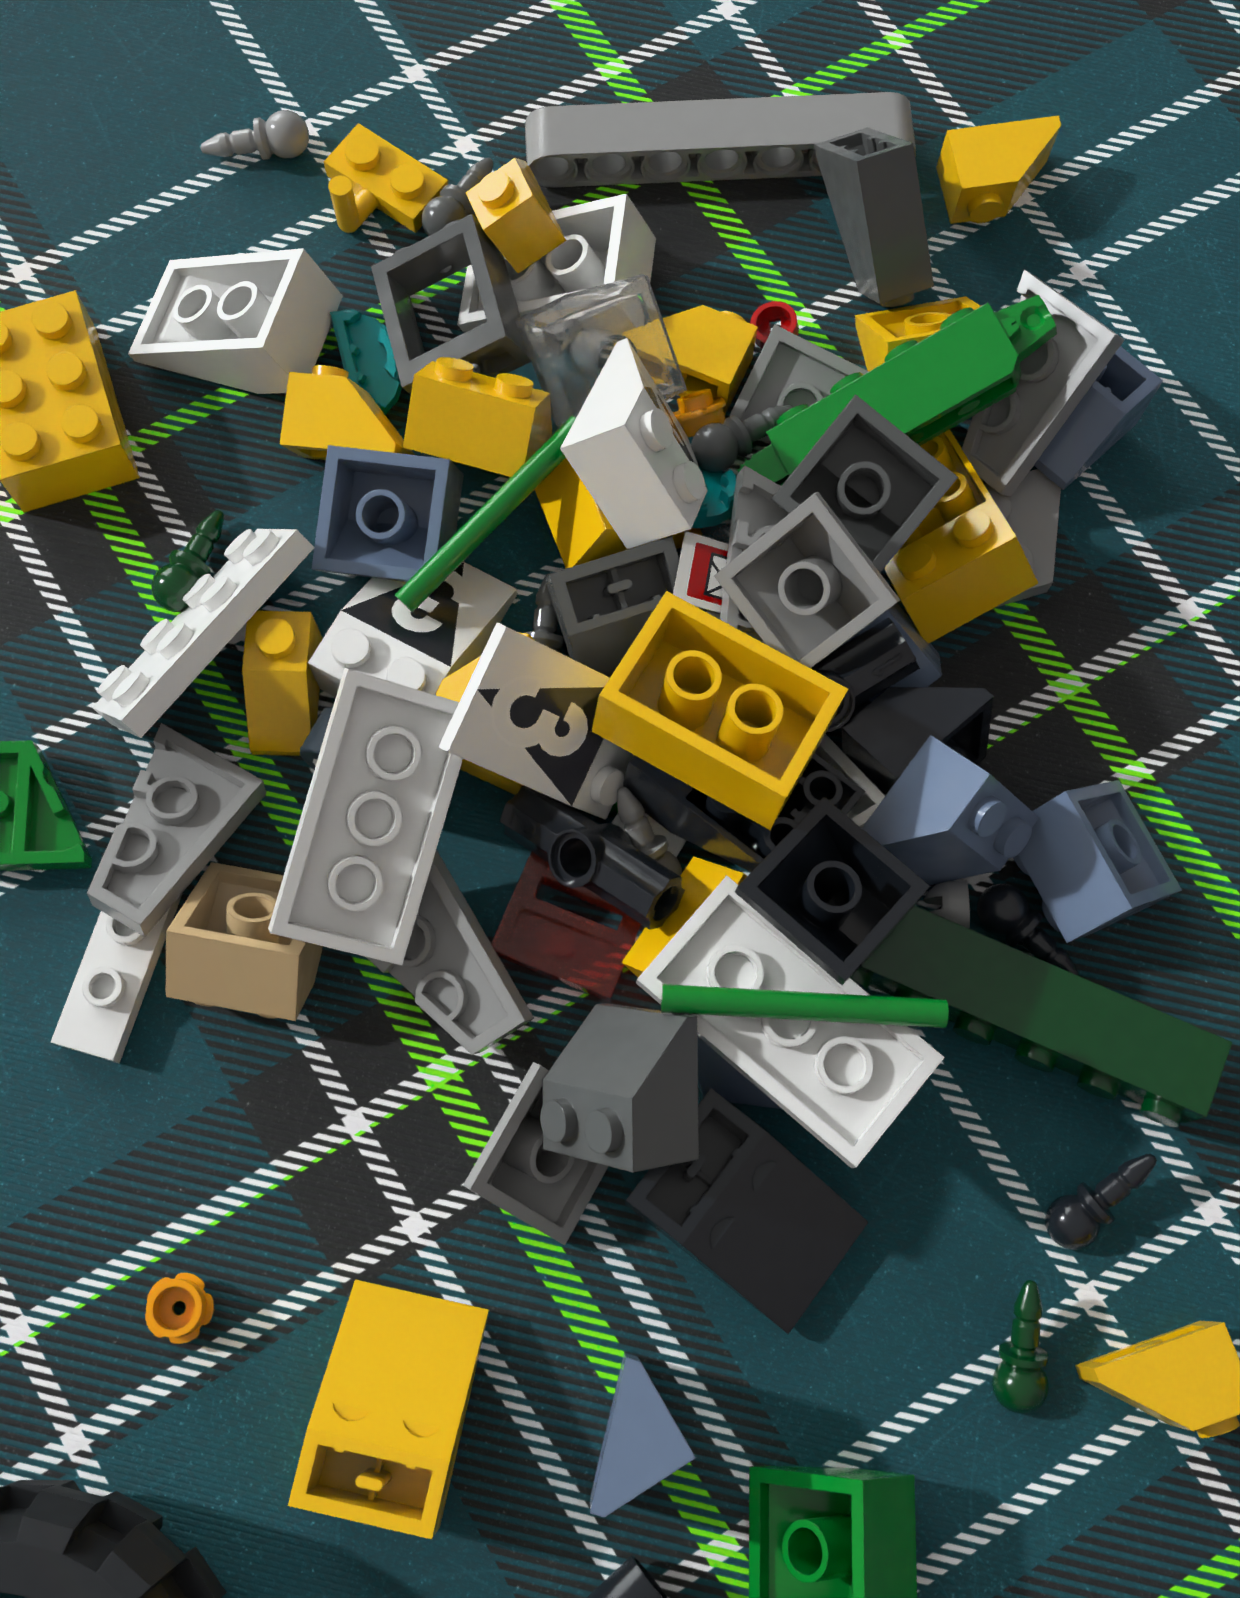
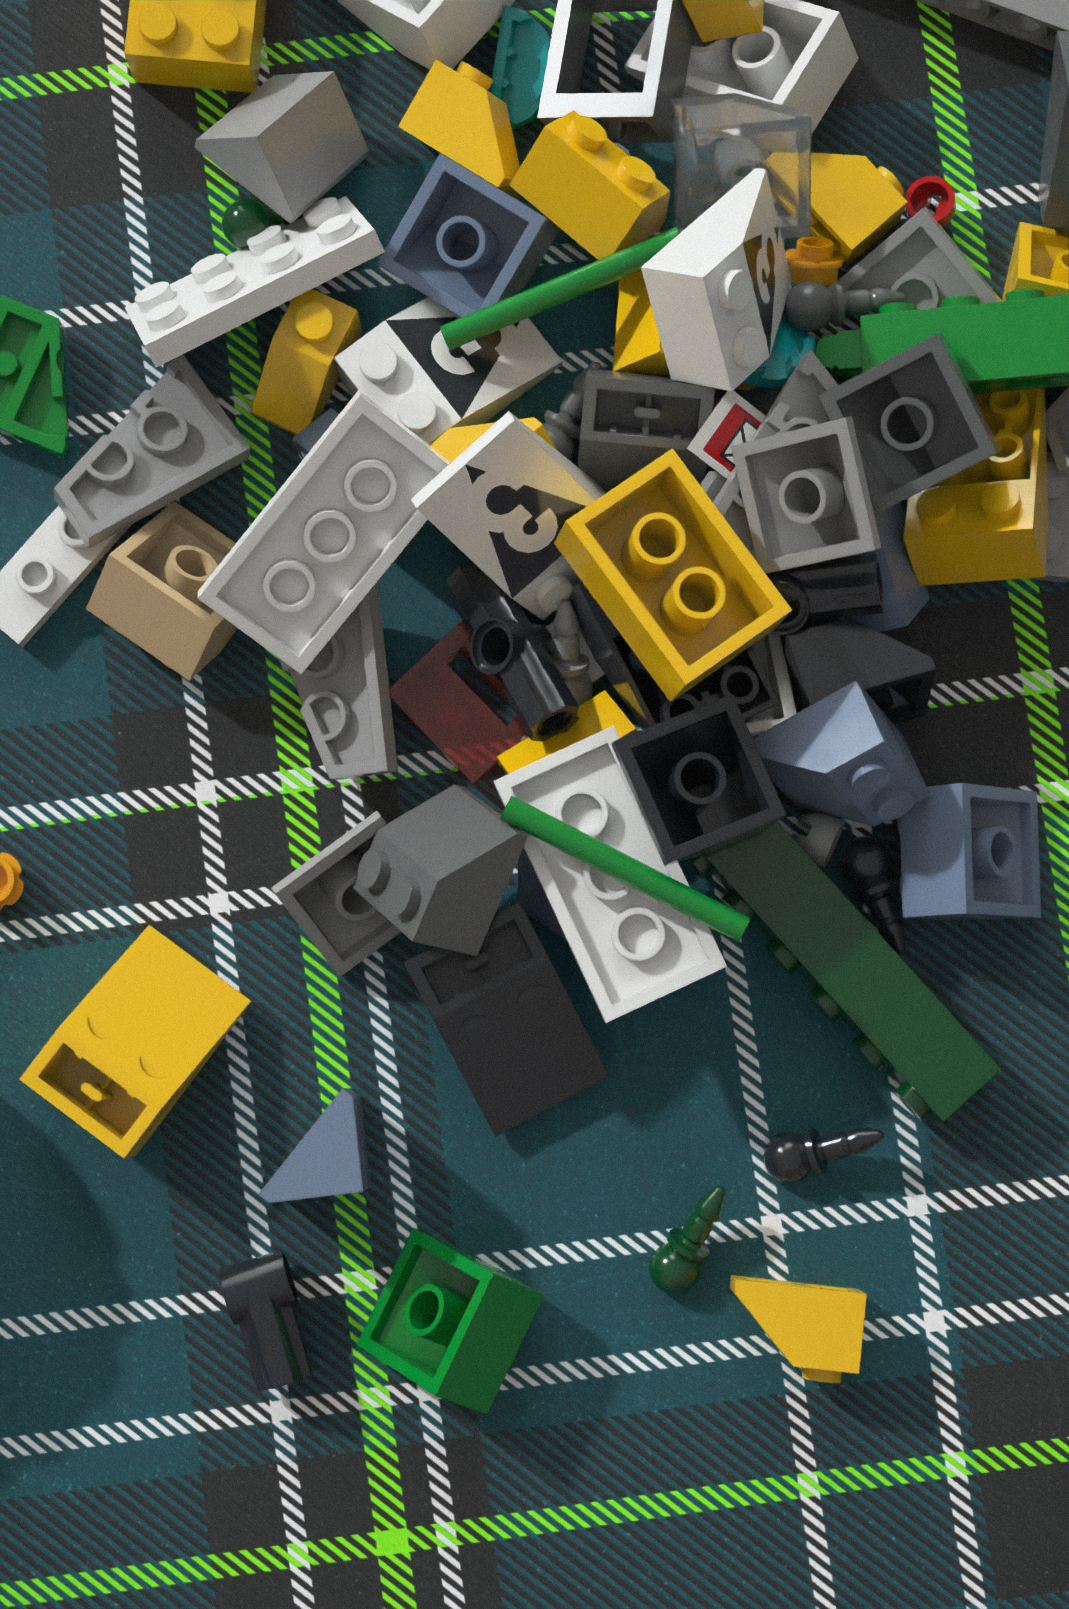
camera: 25 degrees right, 10 degrees up
none -> light grey slope [194,71,369,224]

